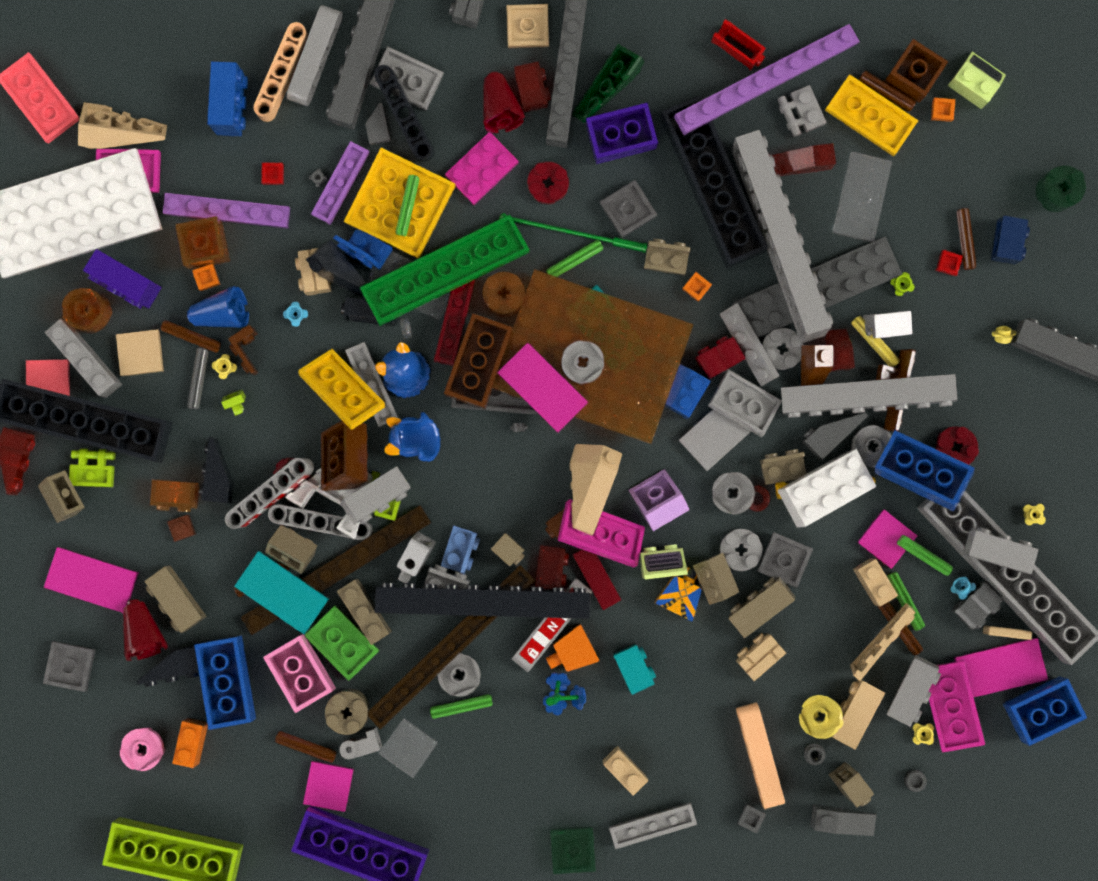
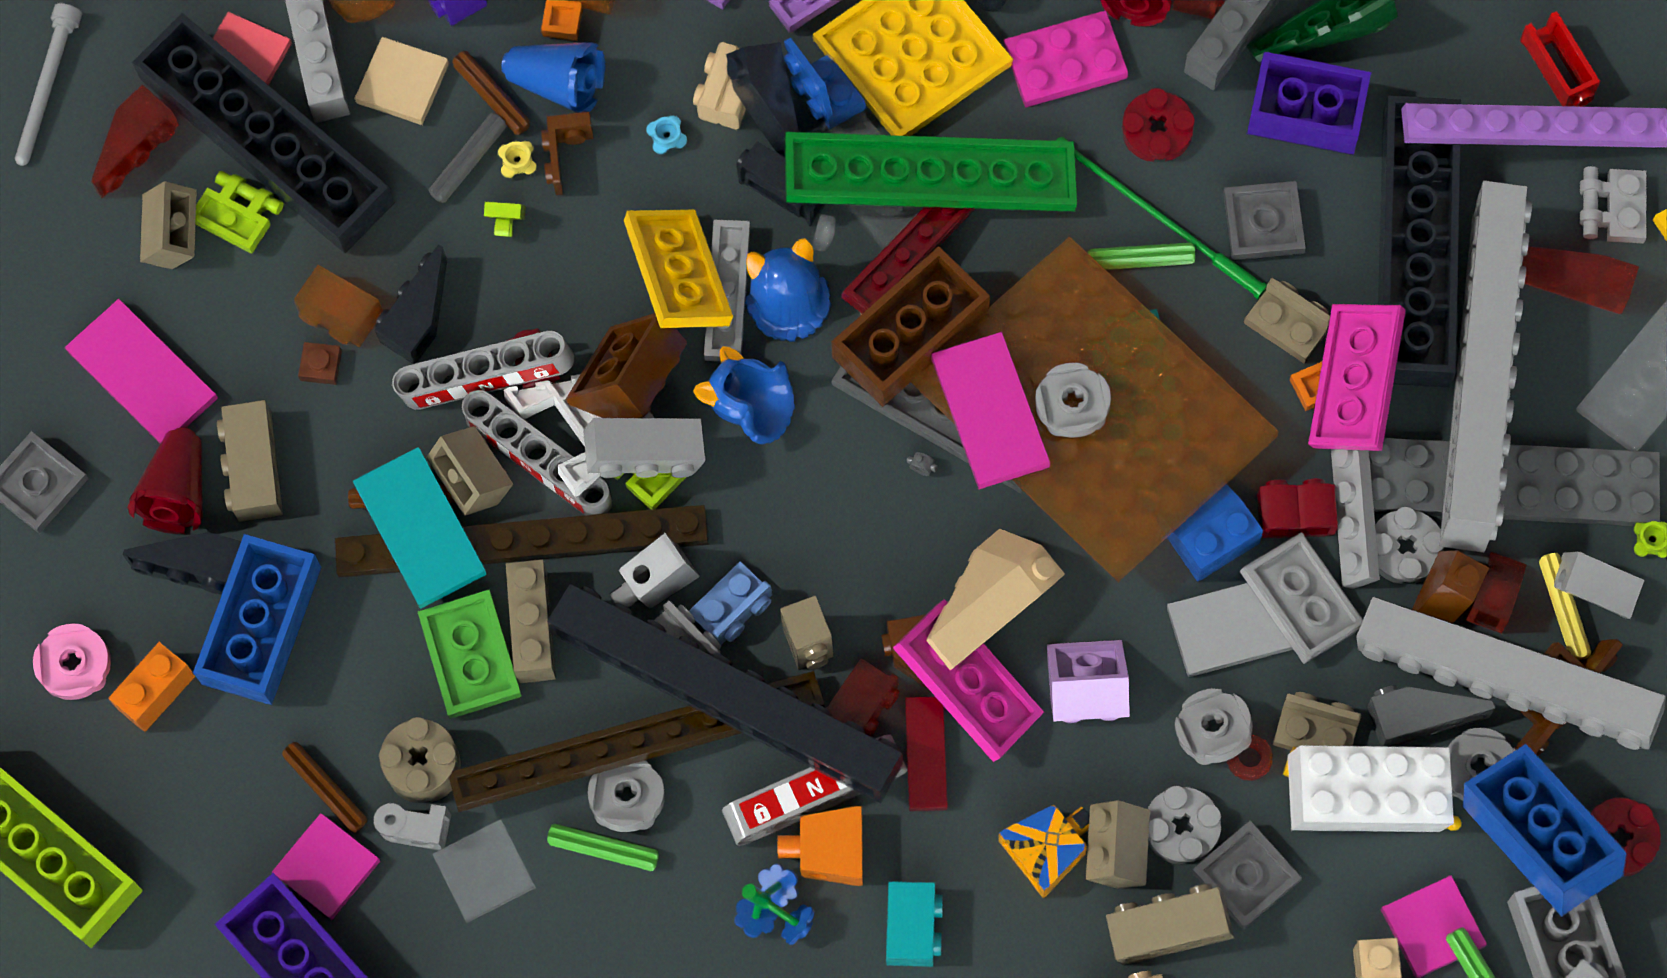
camera: 30 degrees right, 15 degrees down
bright pink brick [263,634,336,713] -> none
bright green axle [395,175,420,236] -> none
clear orange brick [483,272,525,317] -> none
slope [640,544,688,579] -> none
none -> dark pink tile [1308,304,1406,451]

